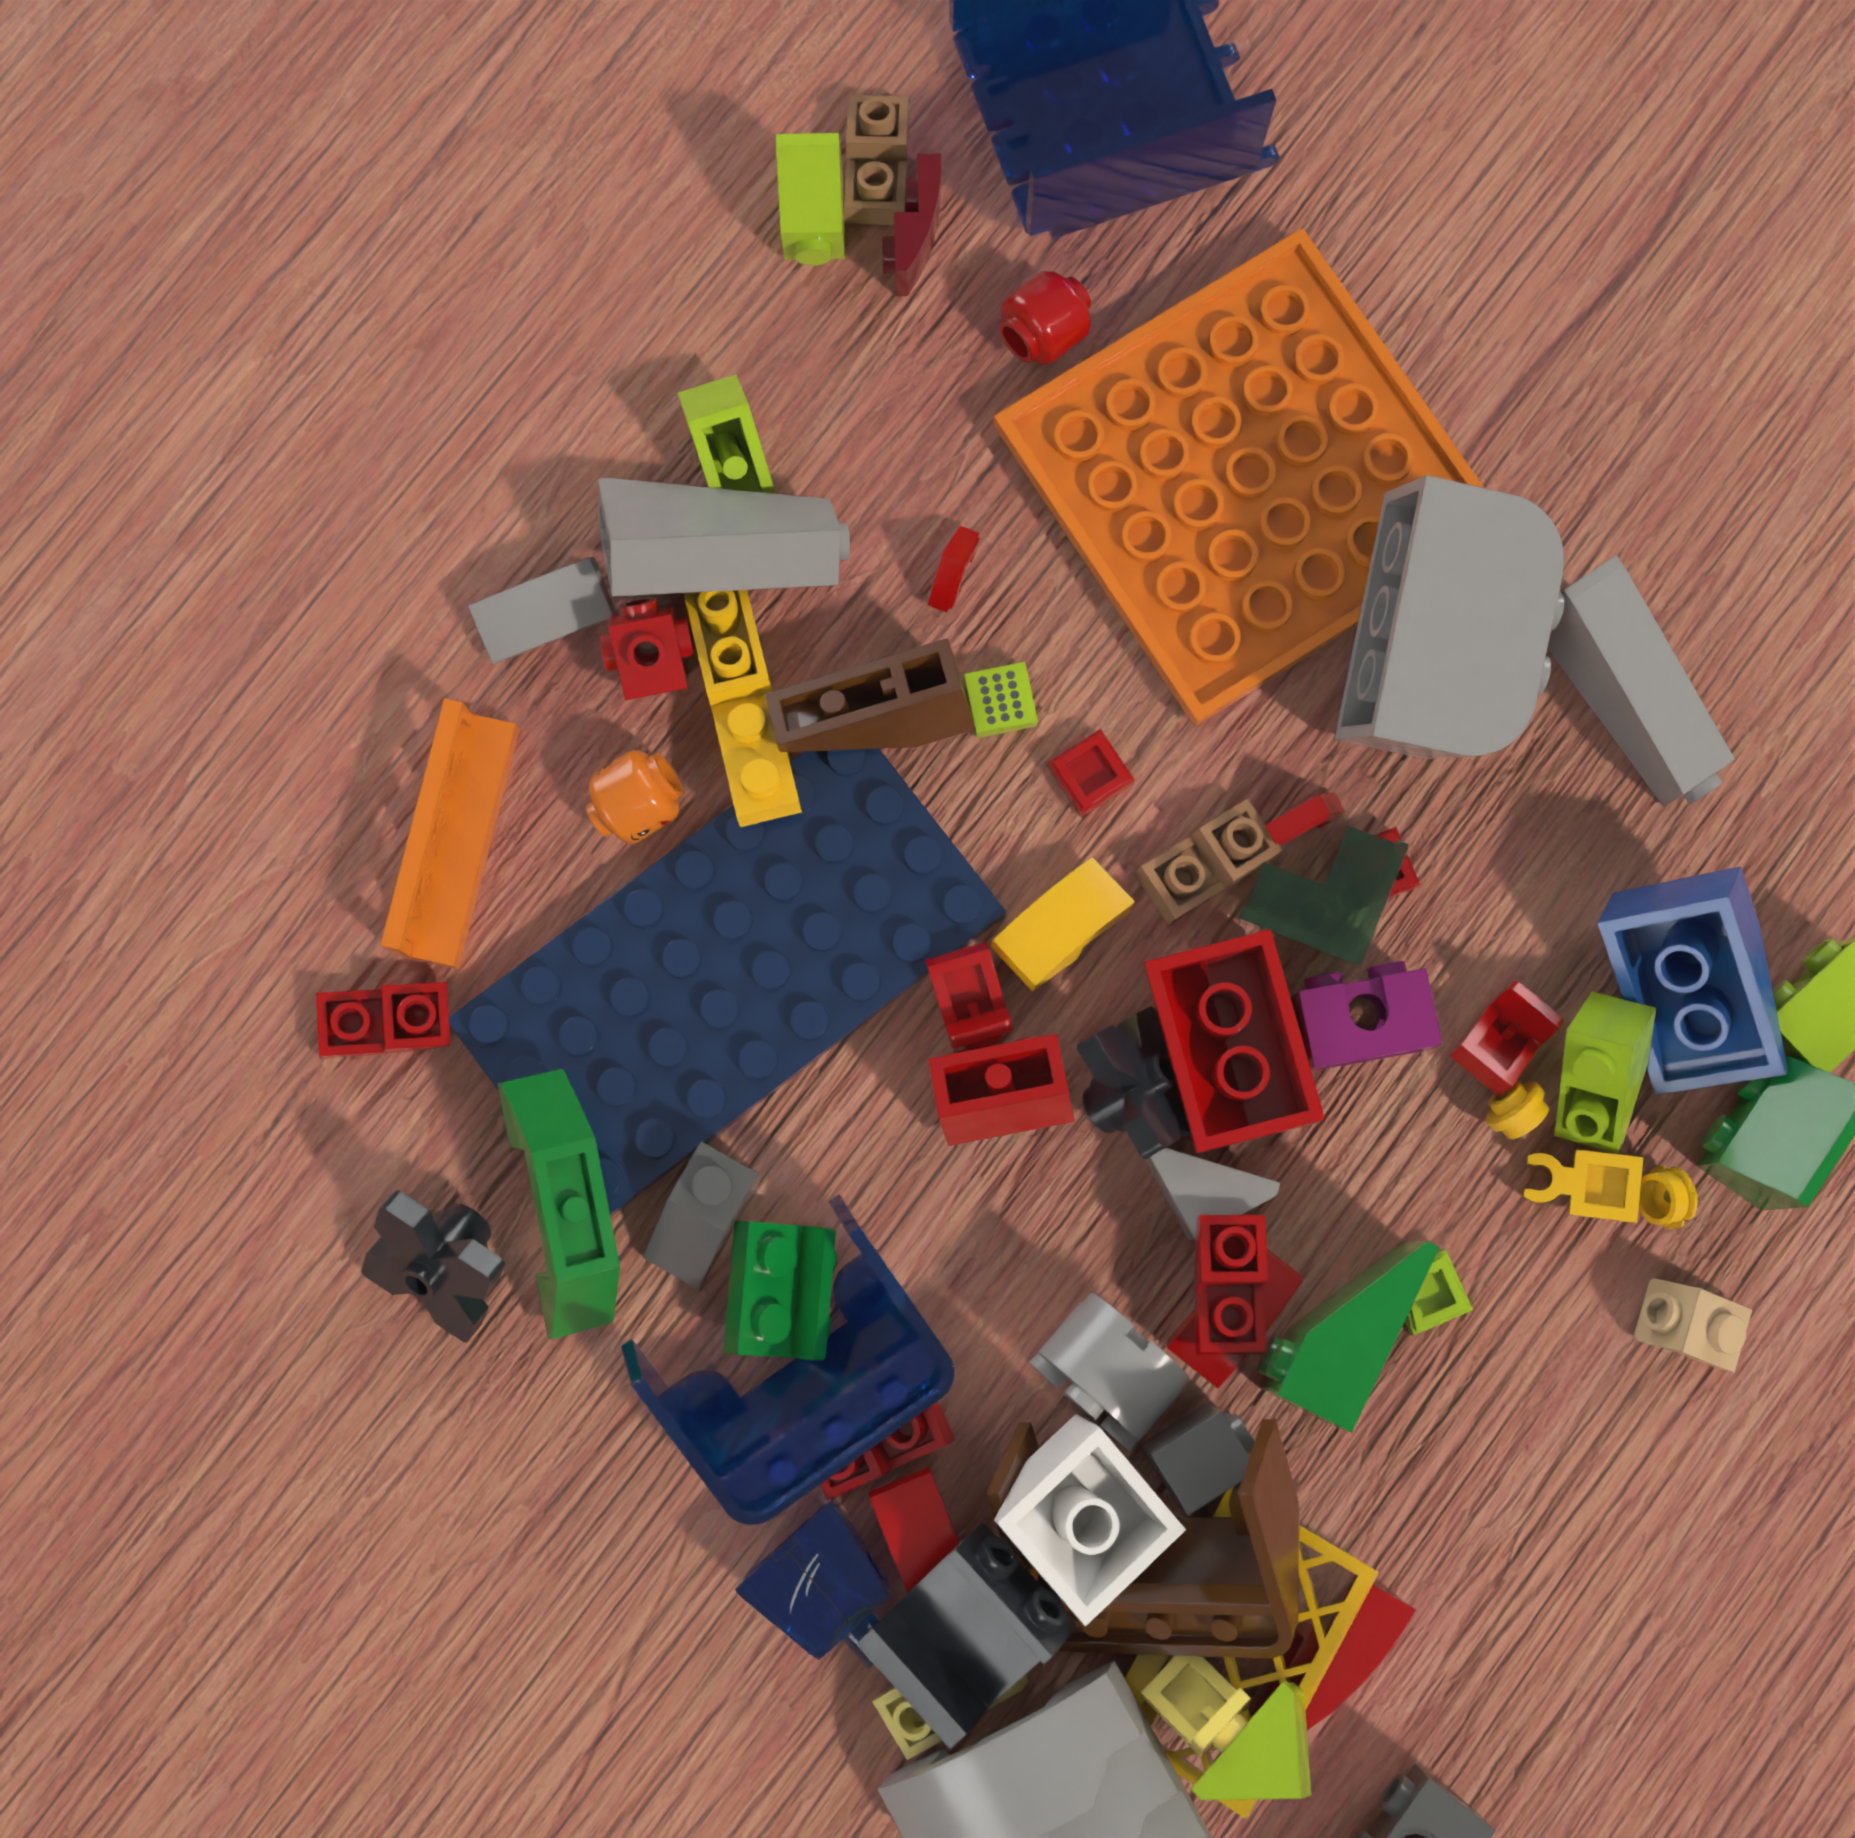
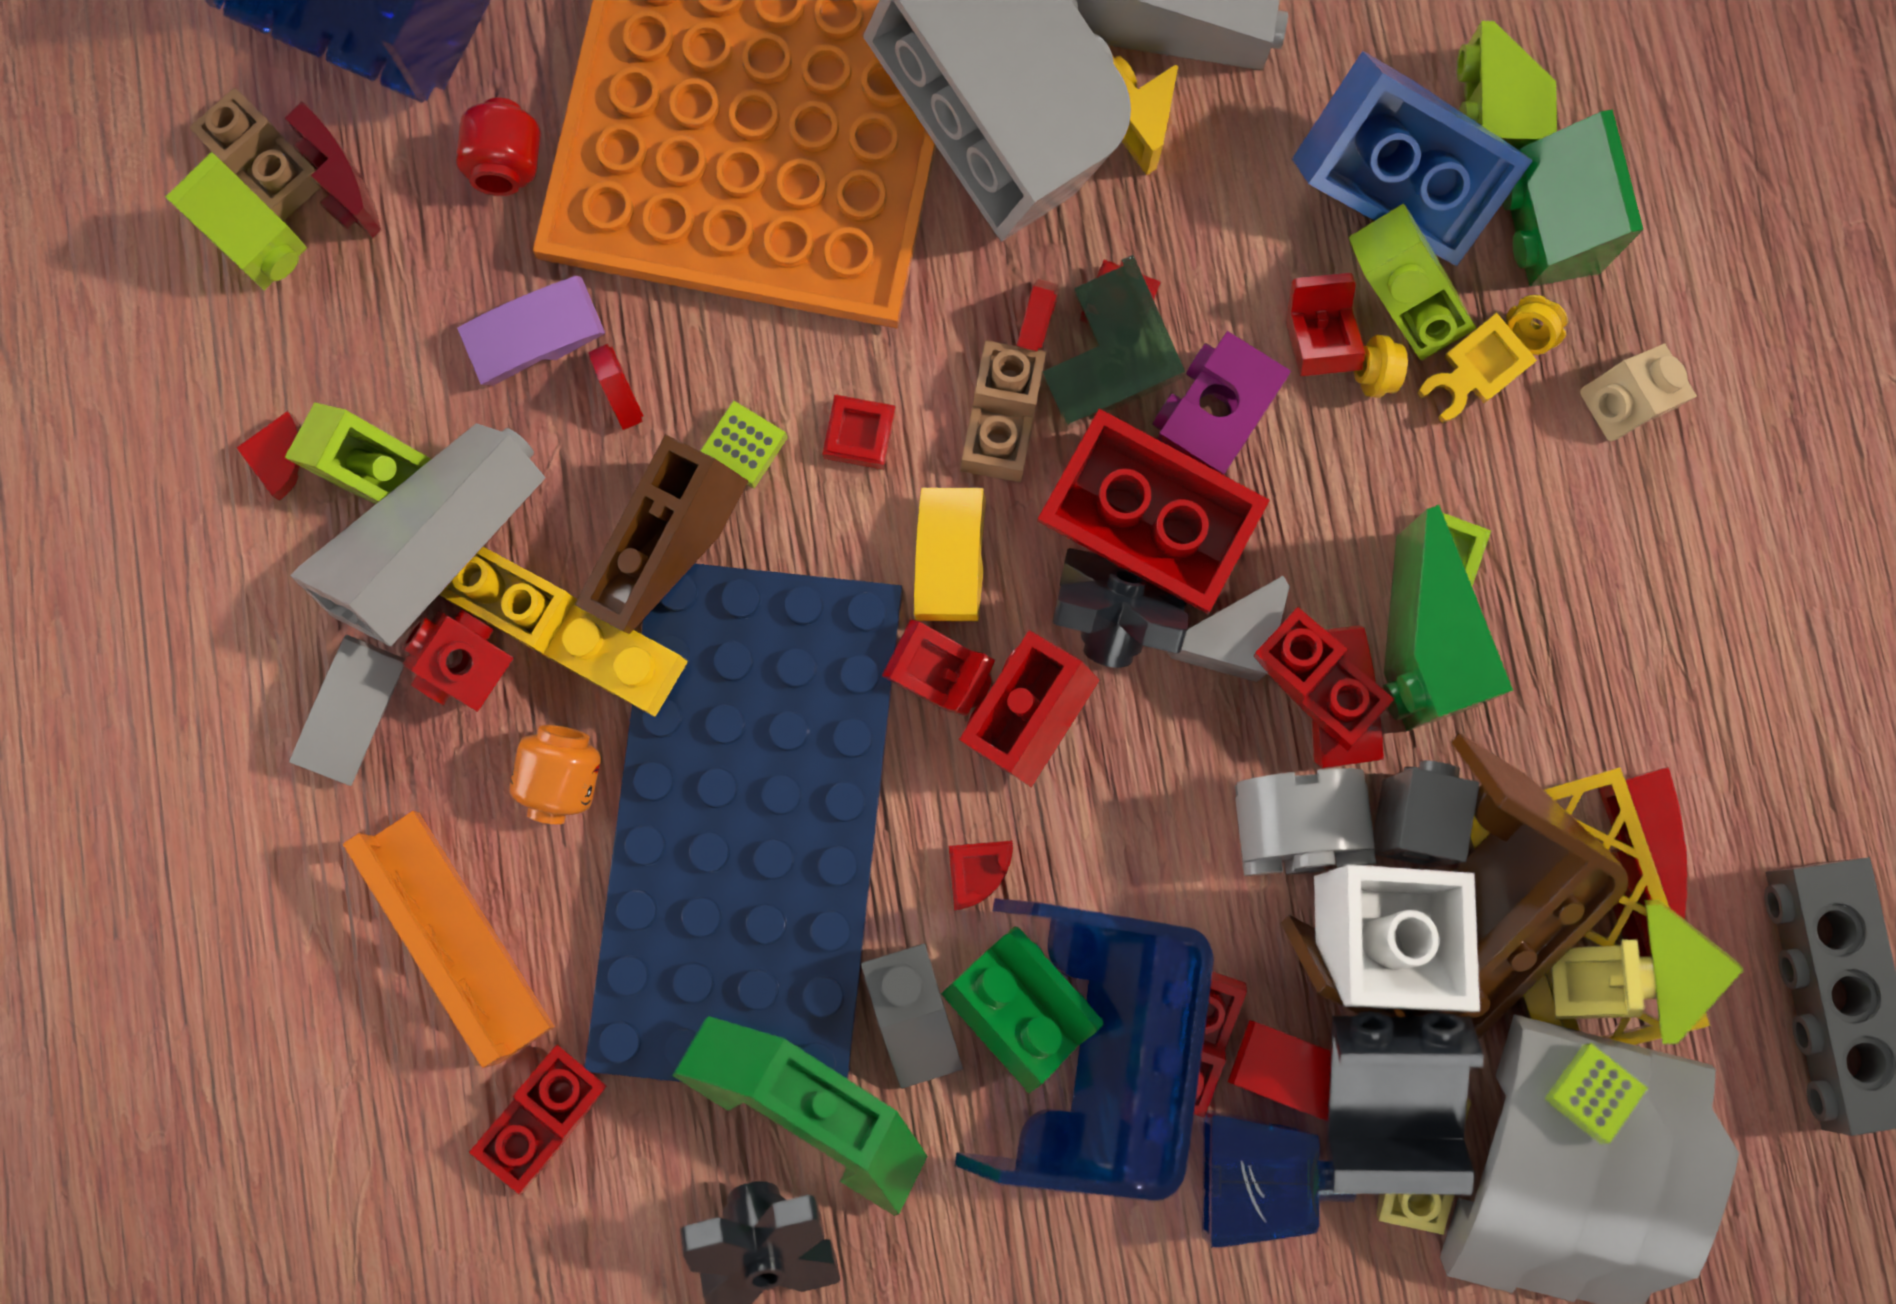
camera: 50 degrees left, 0 degrees up
none -> red tile [237,411,301,501]
none -> medium lavender slope [457,276,606,386]
none -> red tile [949,840,1013,911]
none -> yellow slope [1113,56,1178,175]
none -> lime tile [1544,1043,1648,1144]

